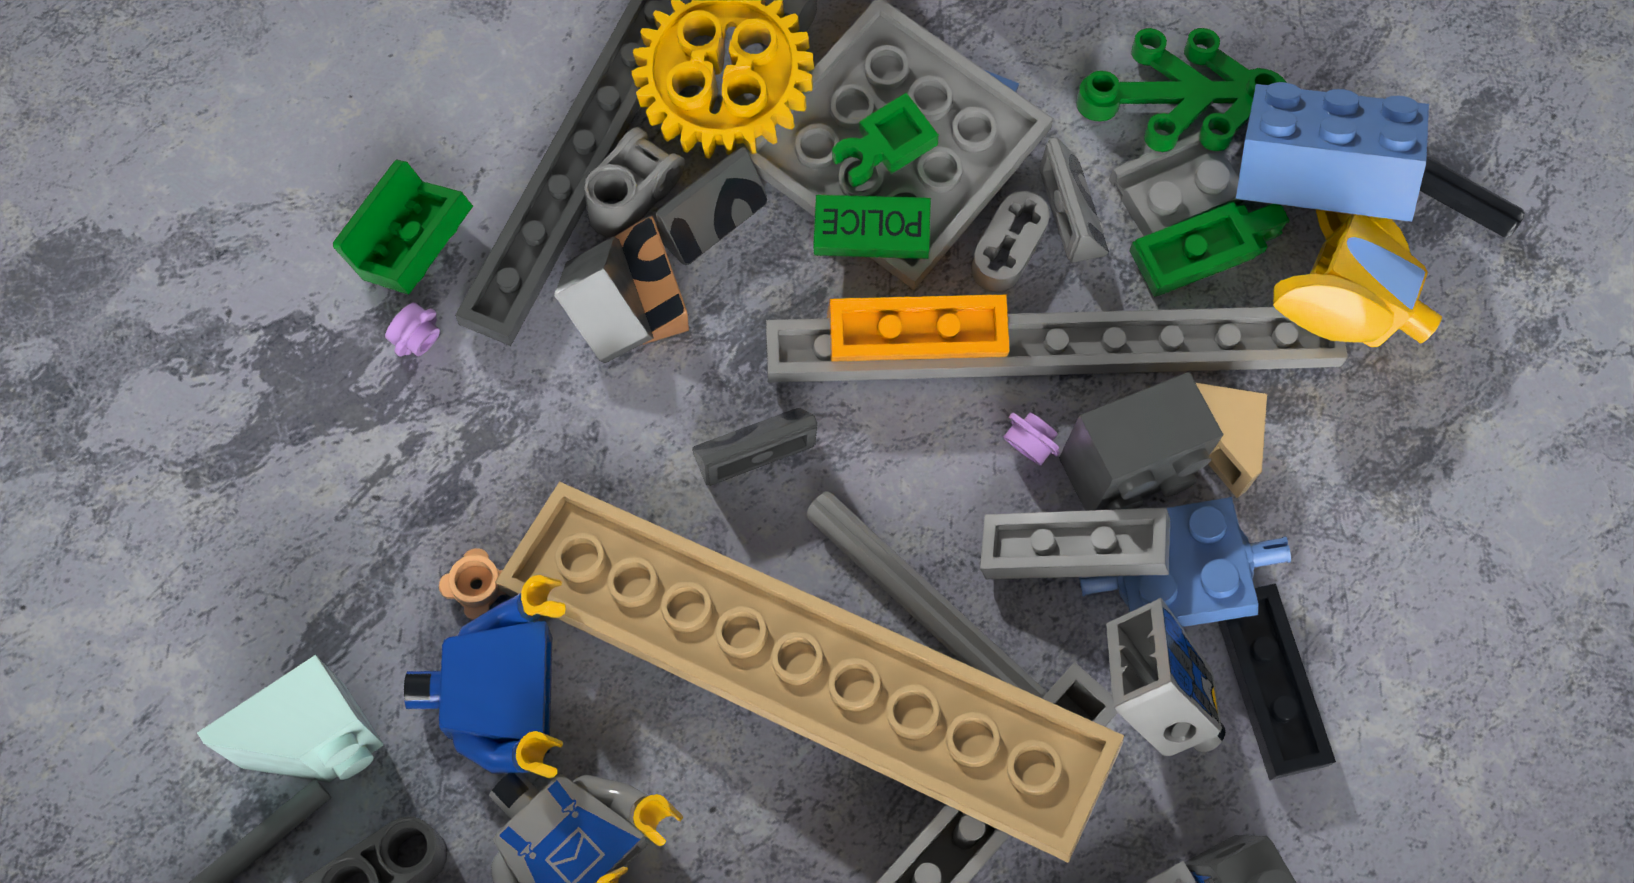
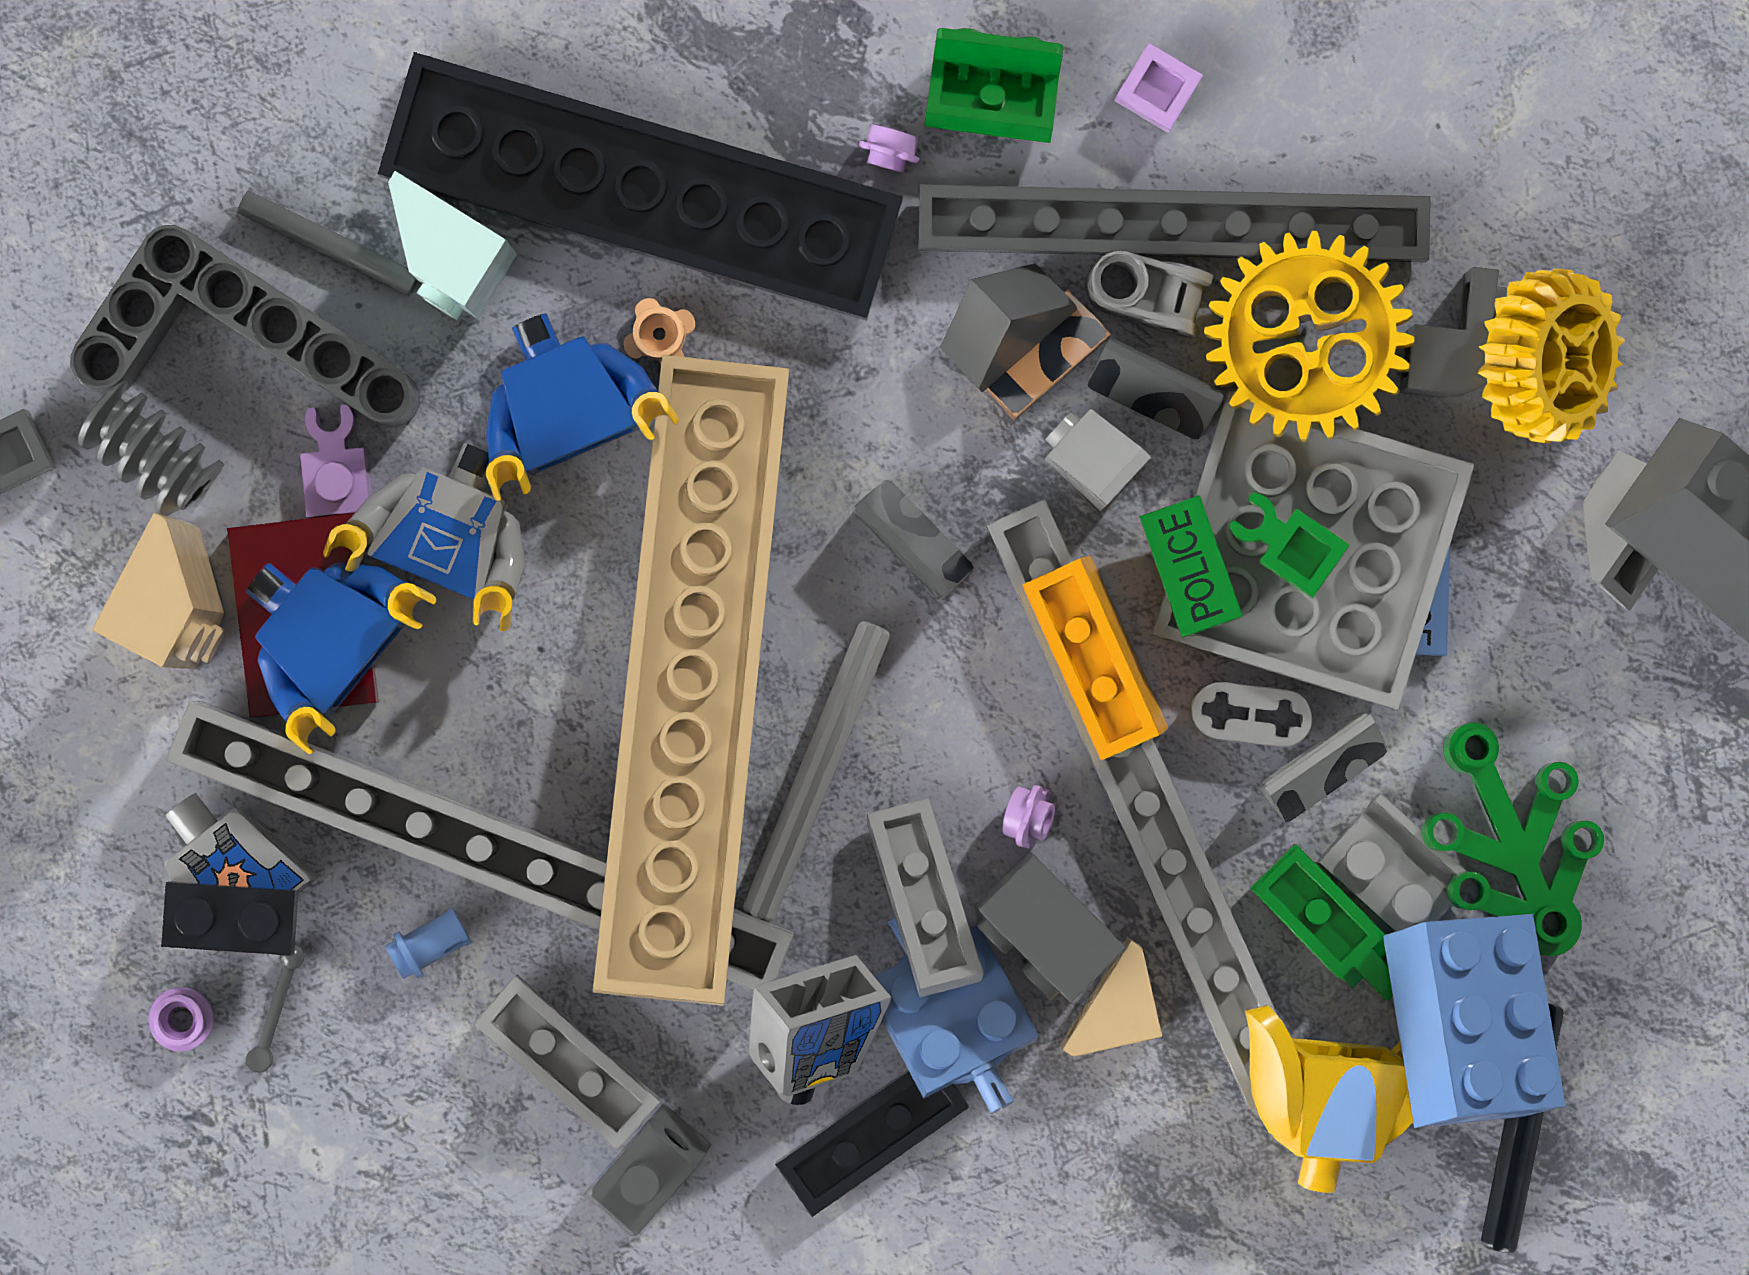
camera: 75 degrees right, 20 degrees up
none -> black plate [377,52,903,321]
none -> light grey slope [1044,409,1151,511]
none -> lavender plate [1114,43,1203,133]

